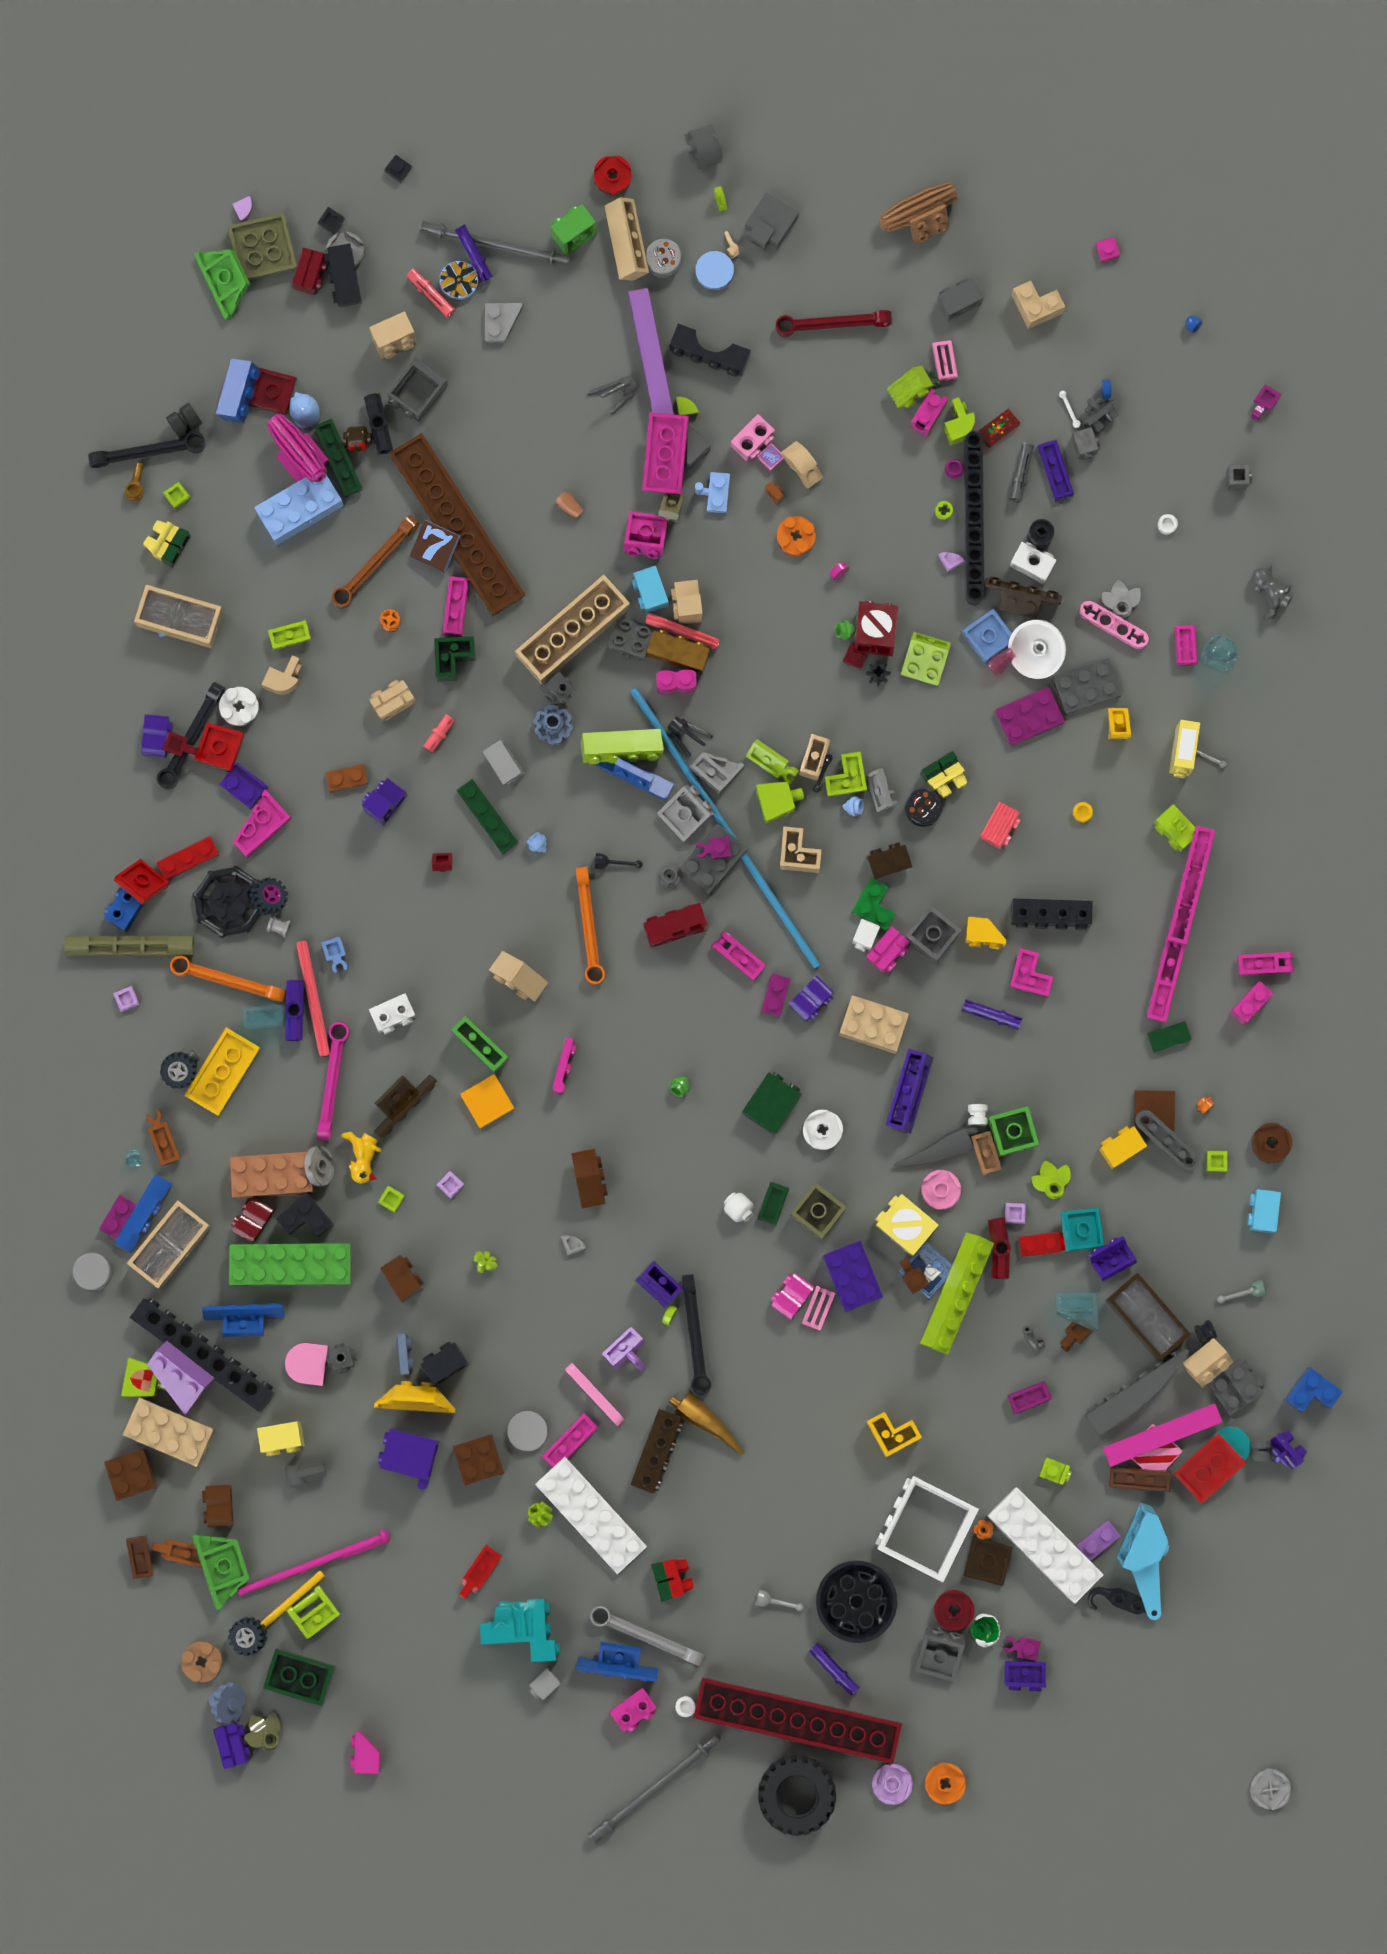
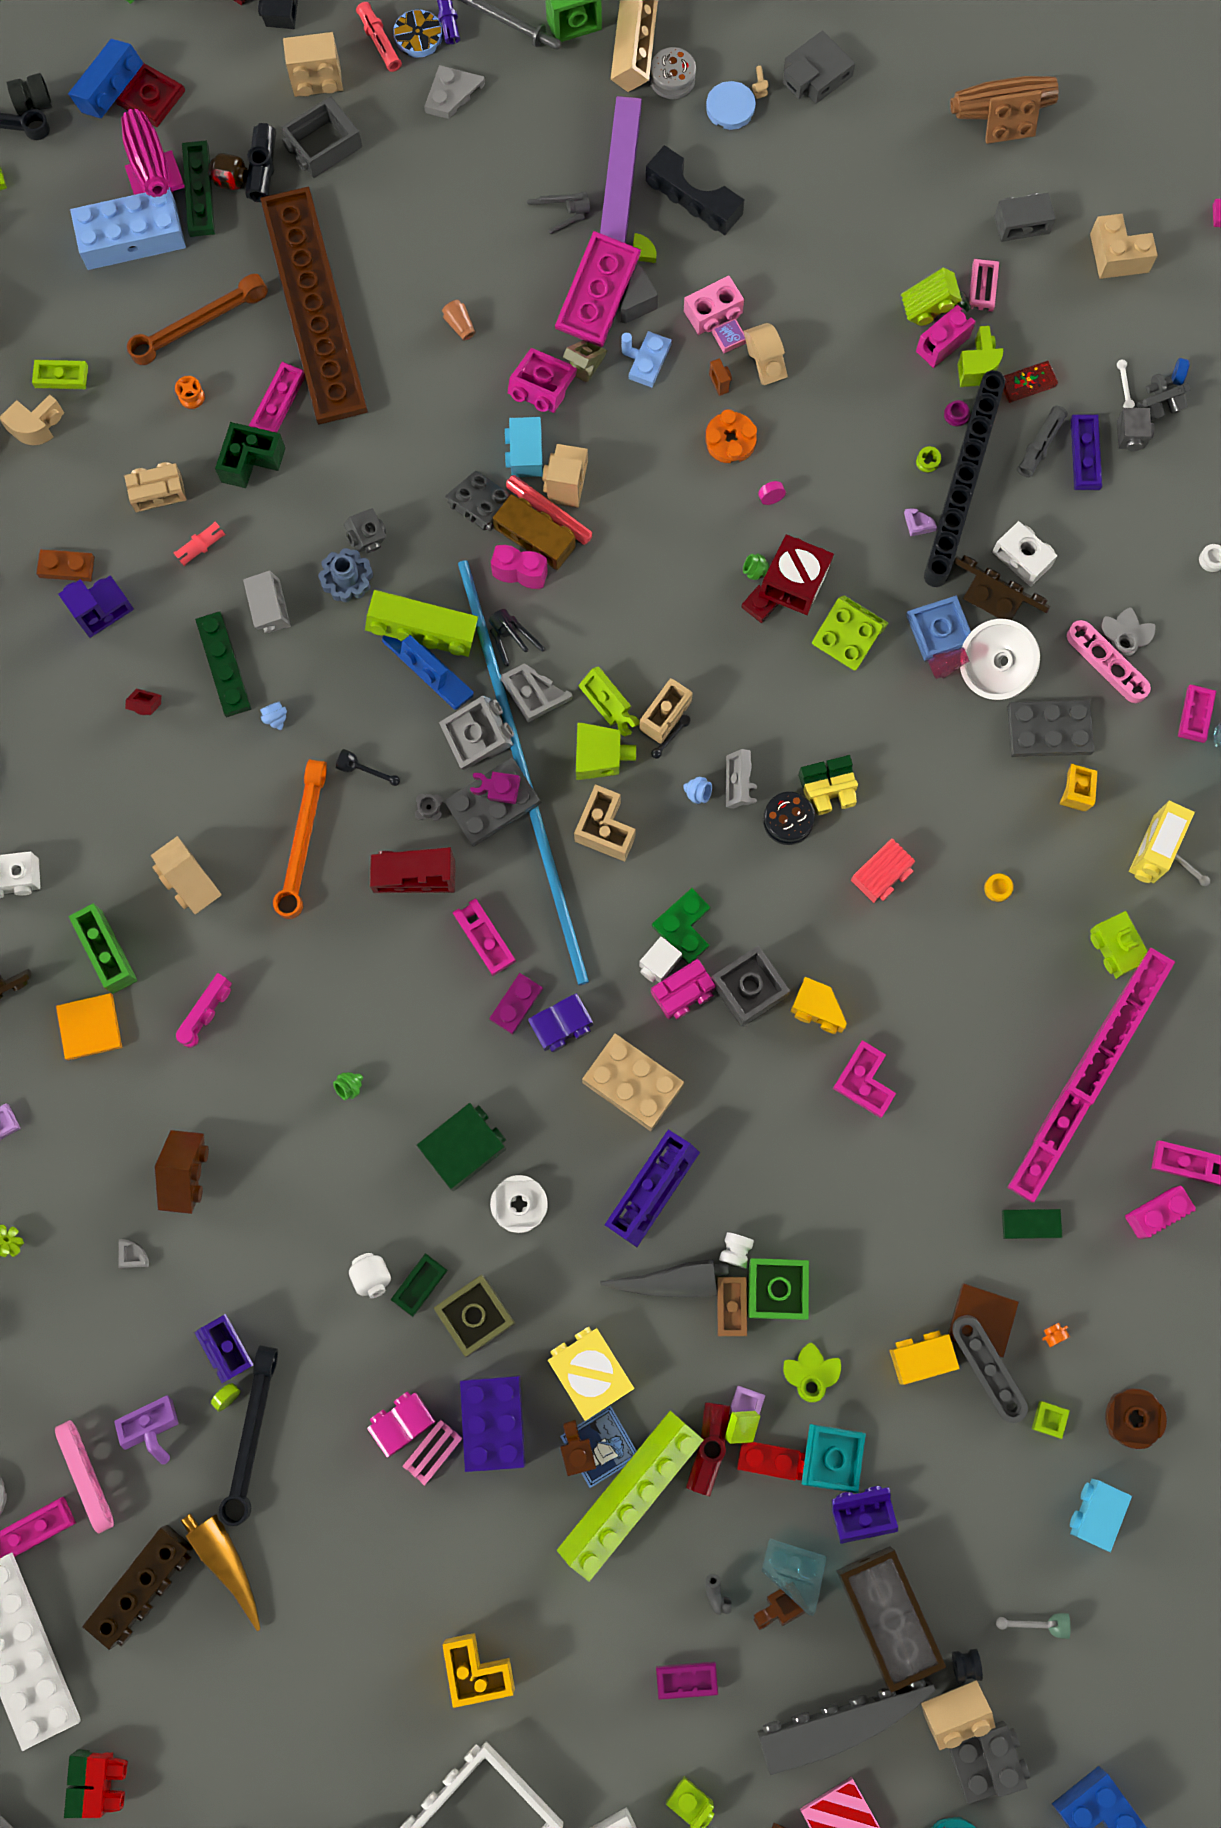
camera: 20 degrees right, 5 degrees down
light blue hair [290,392,320,429] -> none
reddish brown tile [410,520,460,572] -> none
tan brick [515,575,630,685] -> none
lime tile [714,186,727,212] -> none
dark red piece [776,310,892,337] -> none
lime plate [825,751,867,797] -> none
black gear [866,661,891,687] -> none
dark brown bracket [866,842,912,879] -> none
bright pink tile [921,1170,961,1210] -> none
dark purple pin [962,999,1022,1030] -> none
magenta plate [994,686,1065,746] -> none
black brick [1011,898,1093,930] -> none
black wheel [1027,519,1055,550] -> none
dark pink tile [1102,1403,1222,1467] -> none
none -> lime tile [724,1411,761,1444]

